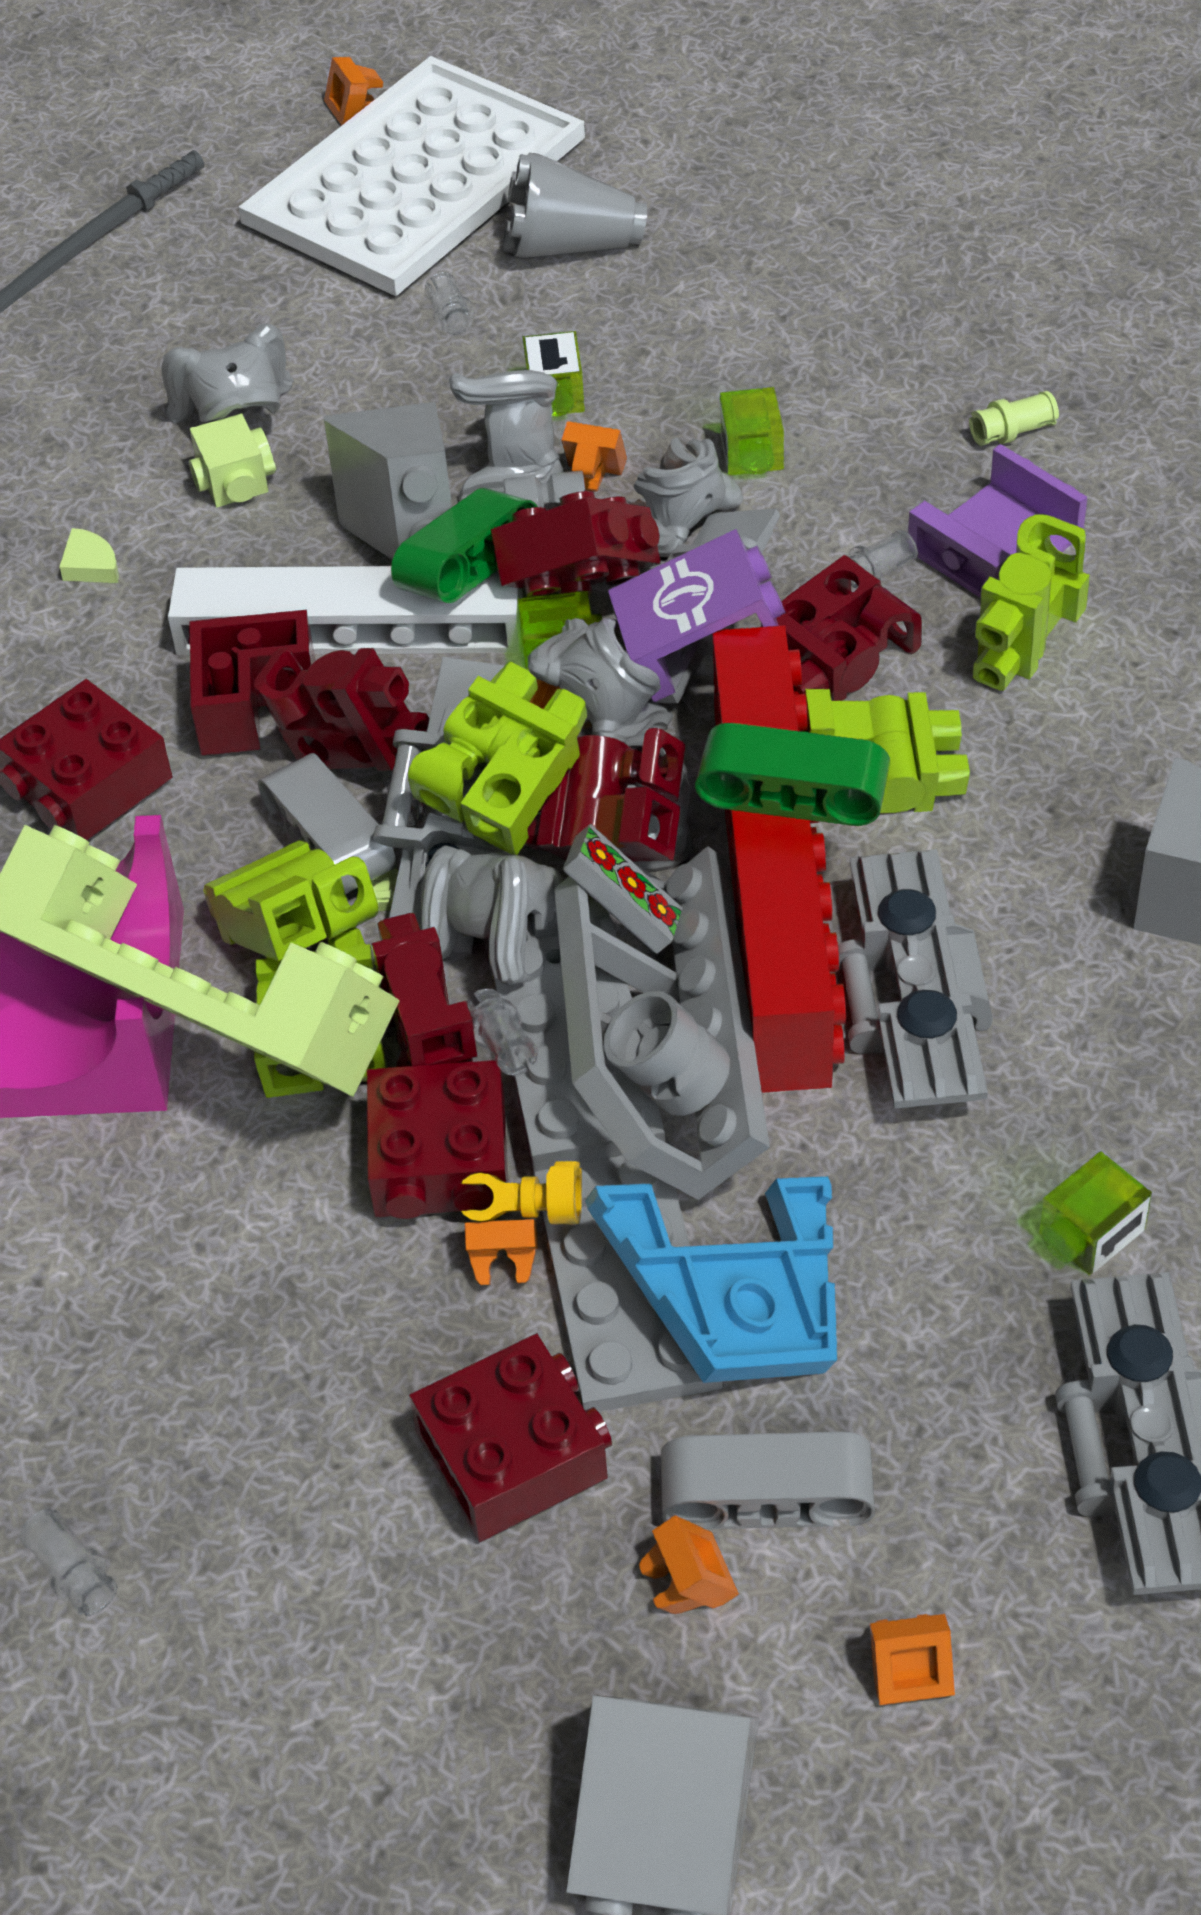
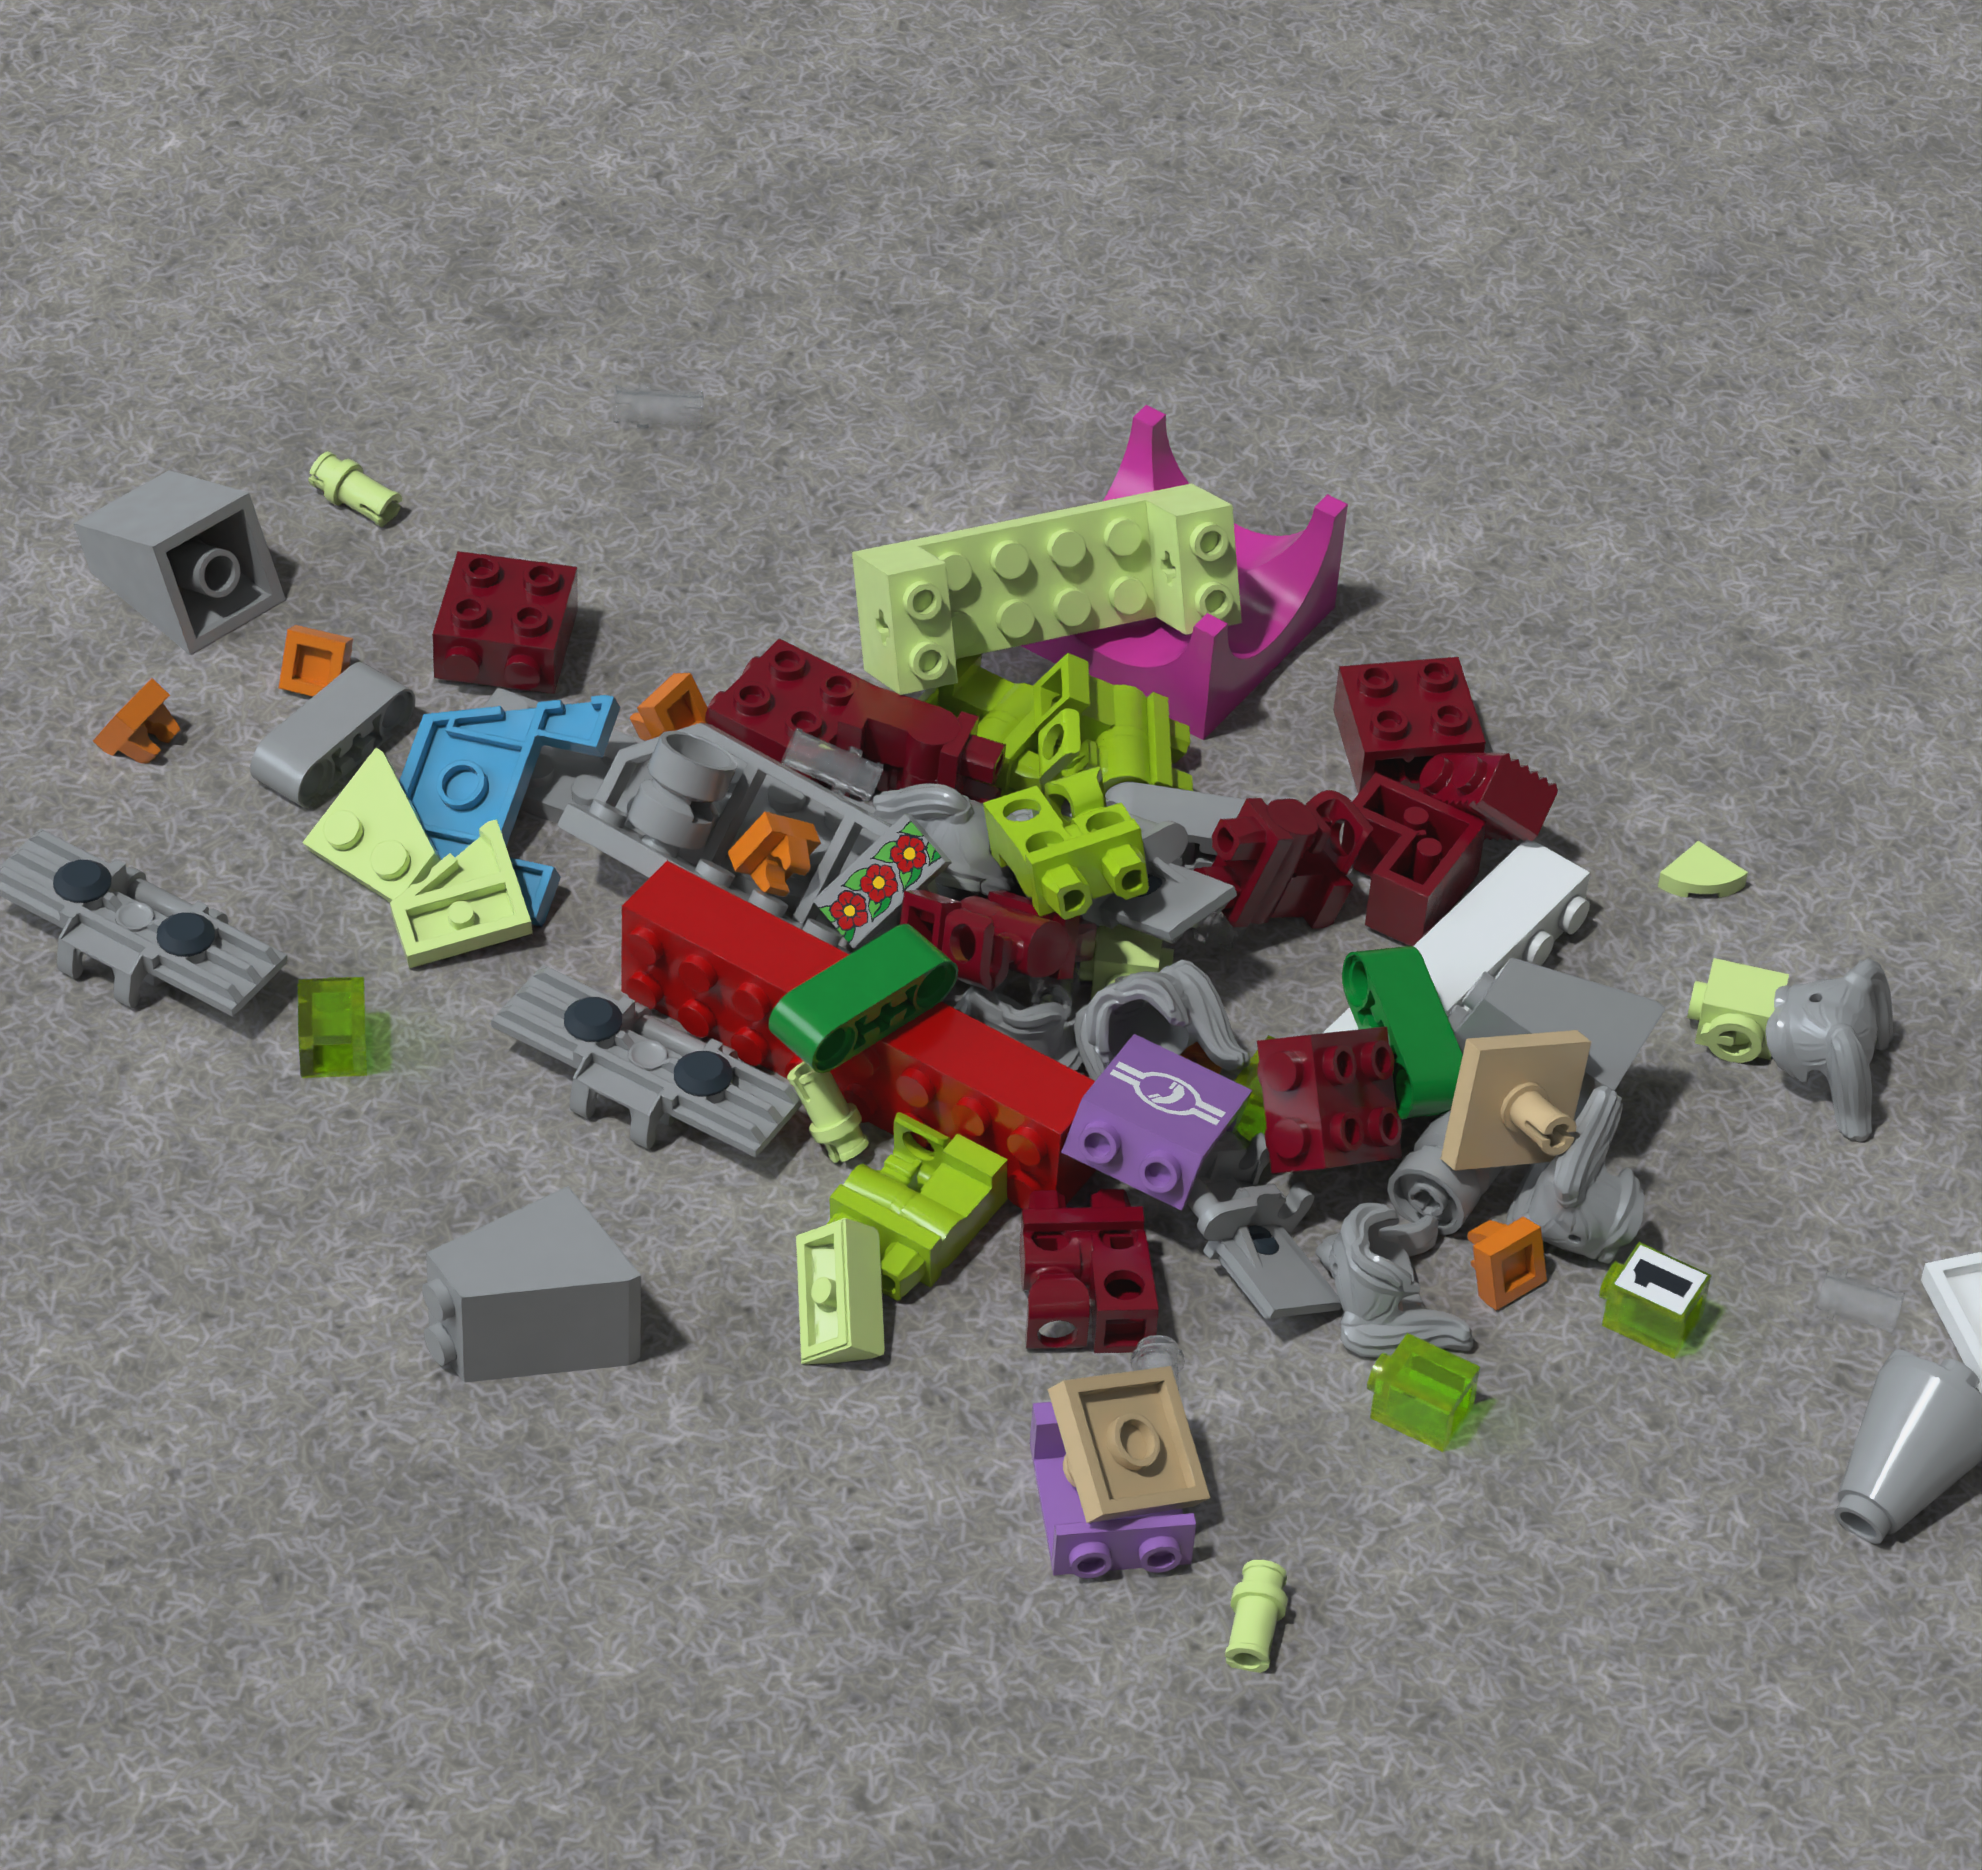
camera: 120 degrees right, 5 degrees down
yellow piece [461,1161,582,1225] -> none
lime hips [973,514,1090,691] -> none
none -> yellowish green wing [302,748,441,902]
none -> yellowish green pin [308,451,402,527]
none -> yellowish green wing [390,819,533,969]
none -> orange tile [728,811,821,897]
none -> yellowish green pin [787,1062,869,1163]
none -> yellowish green slope [796,1218,885,1365]
none -> tan tile [1048,1366,1210,1523]
none -> dark red brick [1418,753,1558,842]
none -> tan tile [1440,1030,1592,1171]

